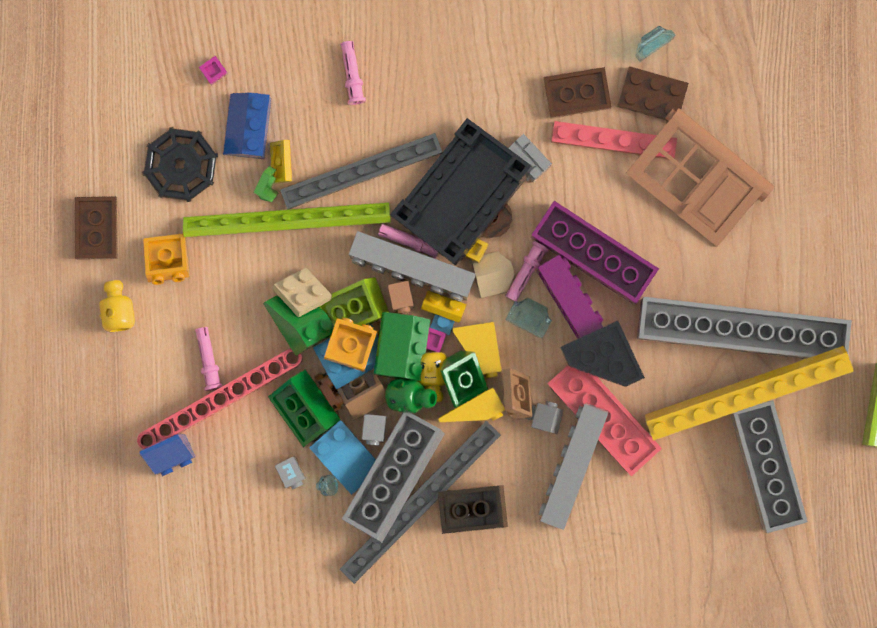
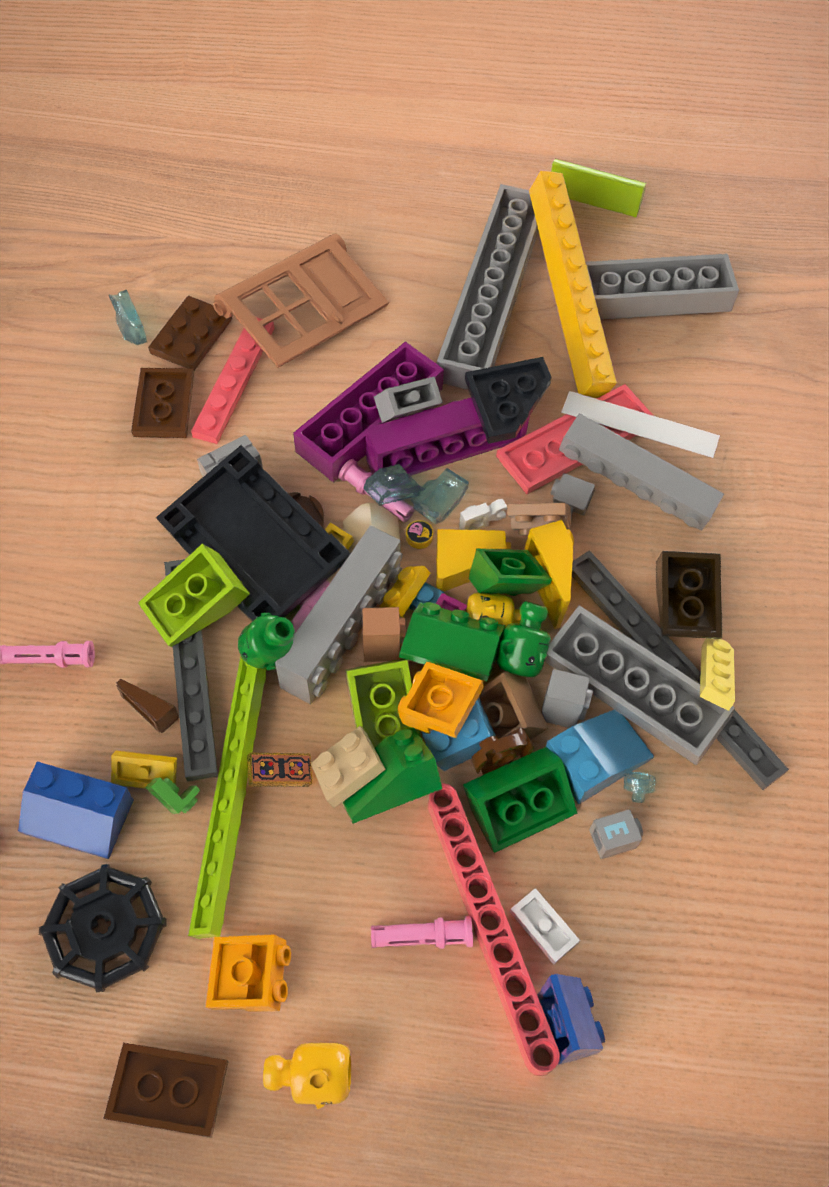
camera: 85 degrees left, 25 degrees down
none -> reddish brown slope [116,679,179,733]
none -> lime slope [138,544,250,647]
none -> green piece [238,613,295,671]
none -> tile [247,752,313,787]
none -> clear light blue slope [363,464,426,505]
none -> light grey brick [374,377,443,423]
none -> tile [406,520,434,549]
none -> white plate [459,499,507,530]
none -> white plate [510,888,580,964]
none -> white sticker [561,391,720,458]
none -> light yellow plate [700,638,735,711]

